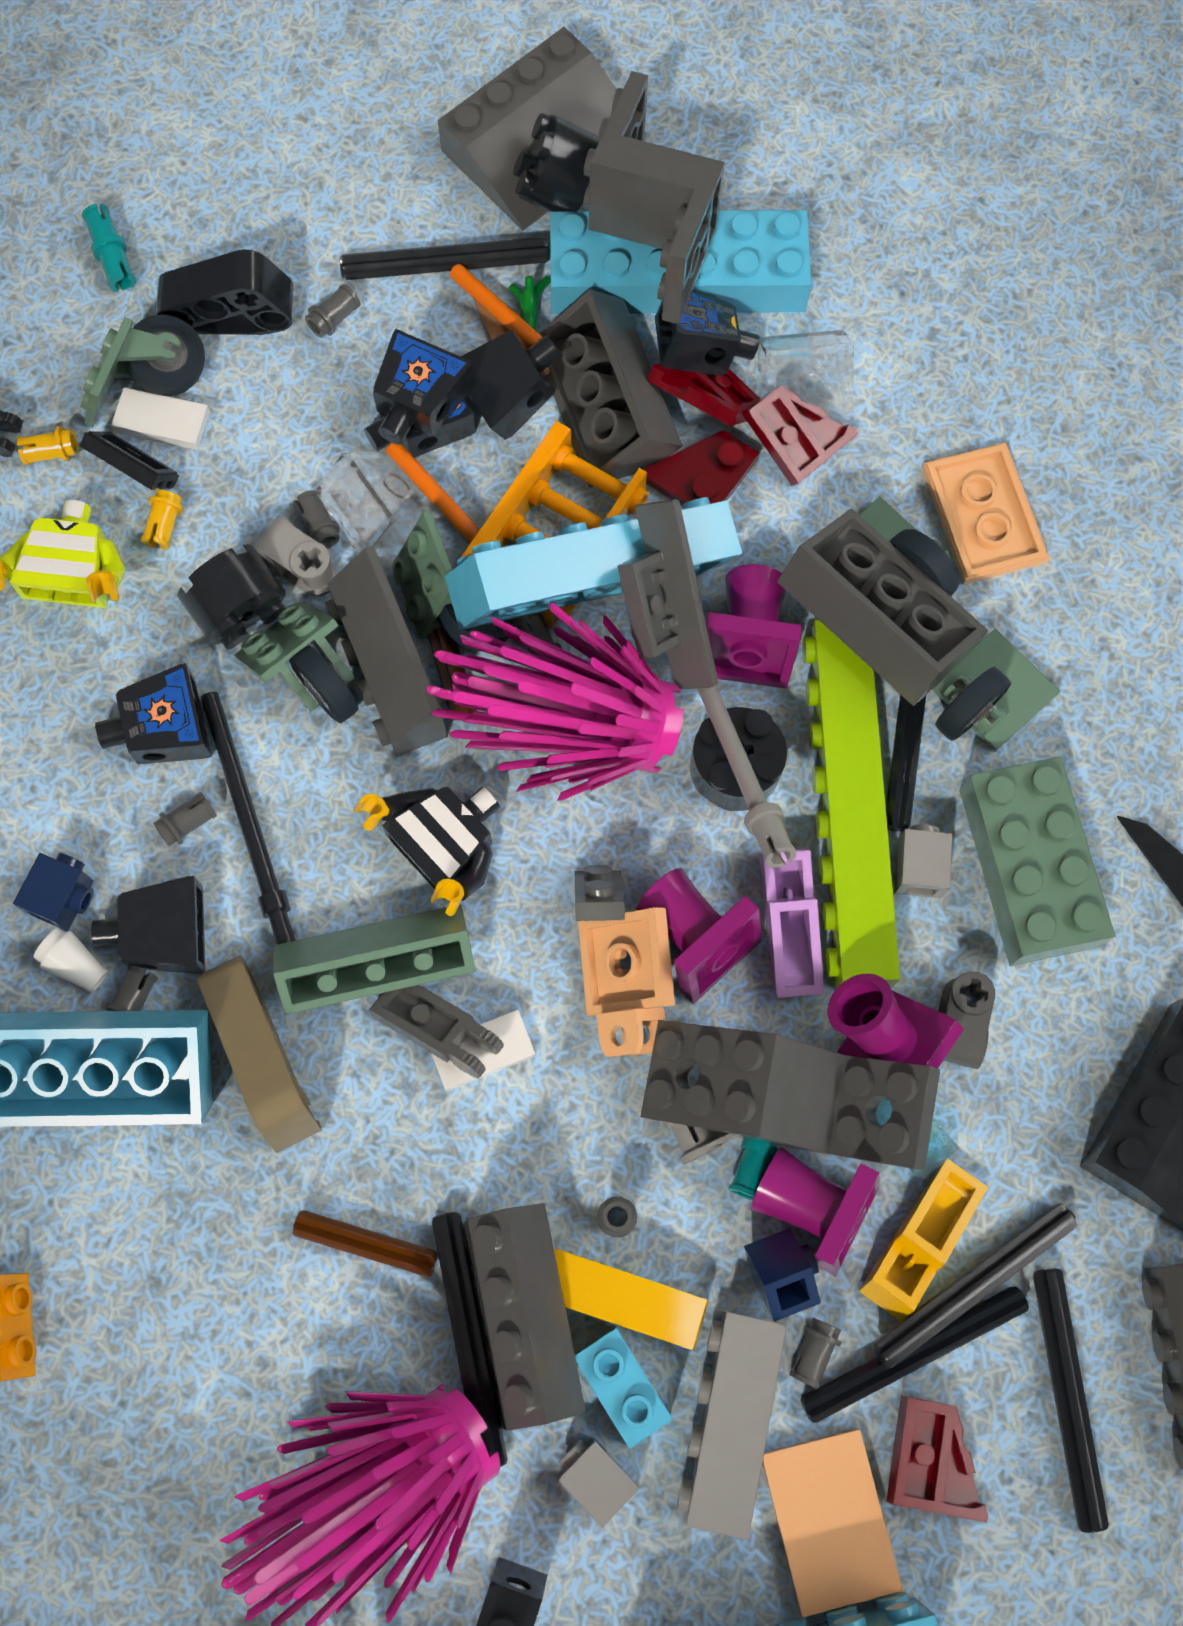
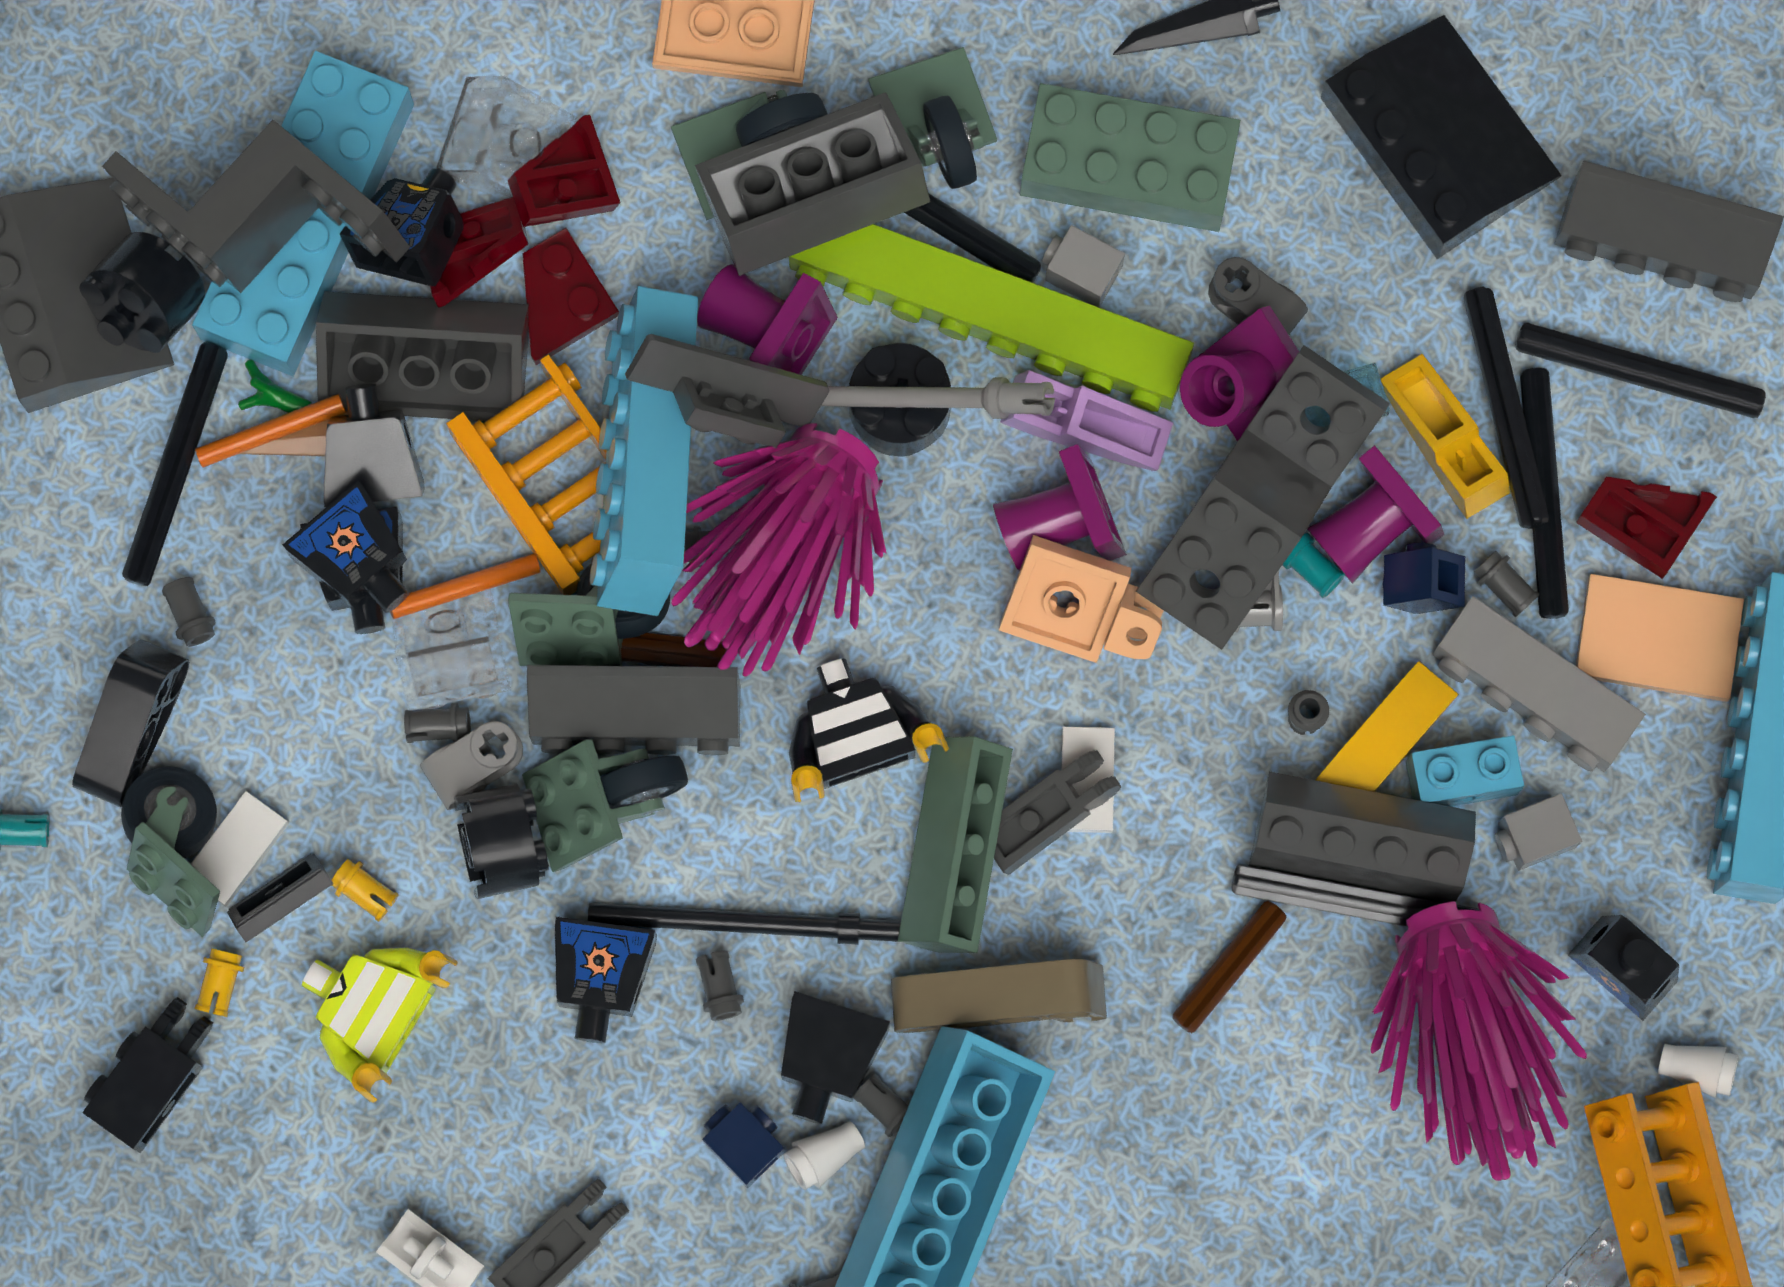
camera: 65 degrees left, 5 degrees up
dark grey plate [574,865,625,921] -> none

